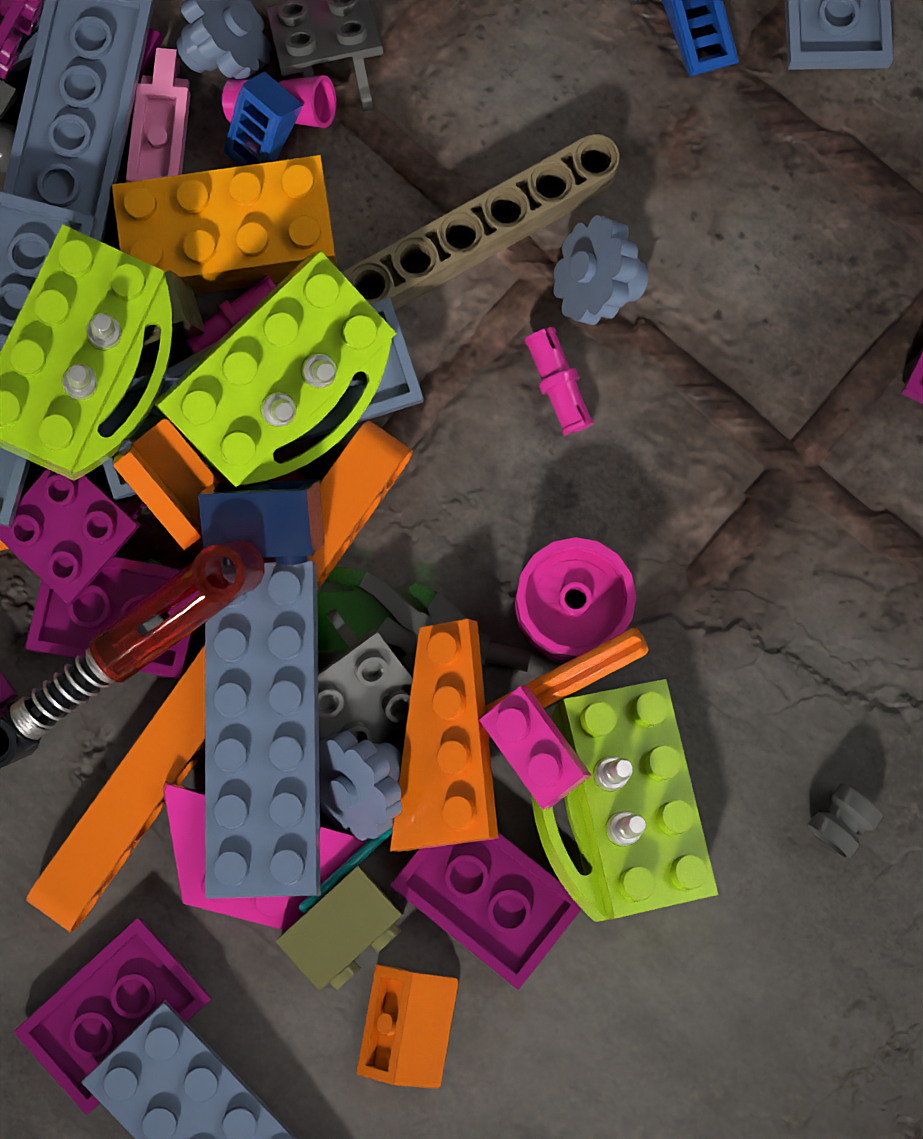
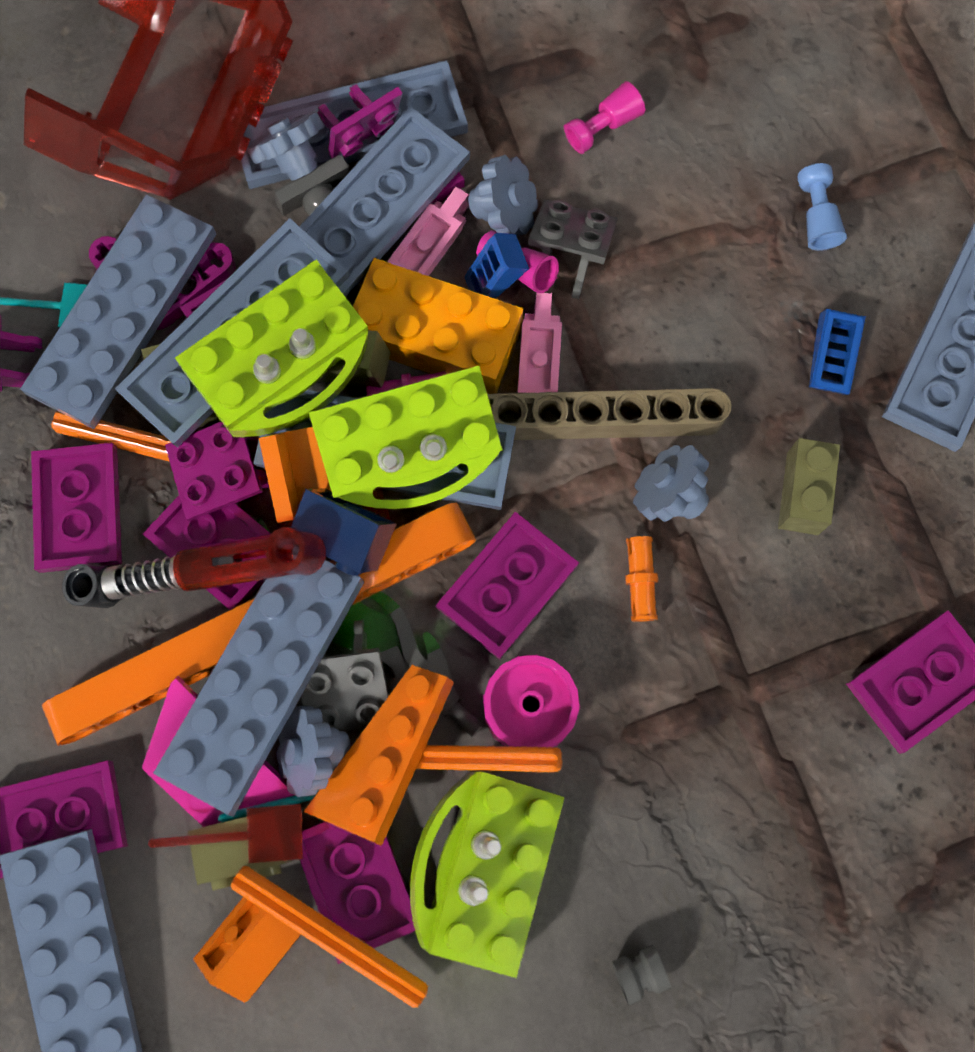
camera: 30 degrees right, 5 degrees down
dark pink plate [479,686,591,809] -> none
dark pink pin [524,327,594,436] -> none
none -> clear red piece [148,804,303,863]
none -> orange axle [231,866,428,1008]
none -> magenta plate [436,512,579,660]
none -> bright pink hinge [517,293,562,393]
none -> orange pin [625,536,659,622]
none -> olive brick [778,438,840,535]

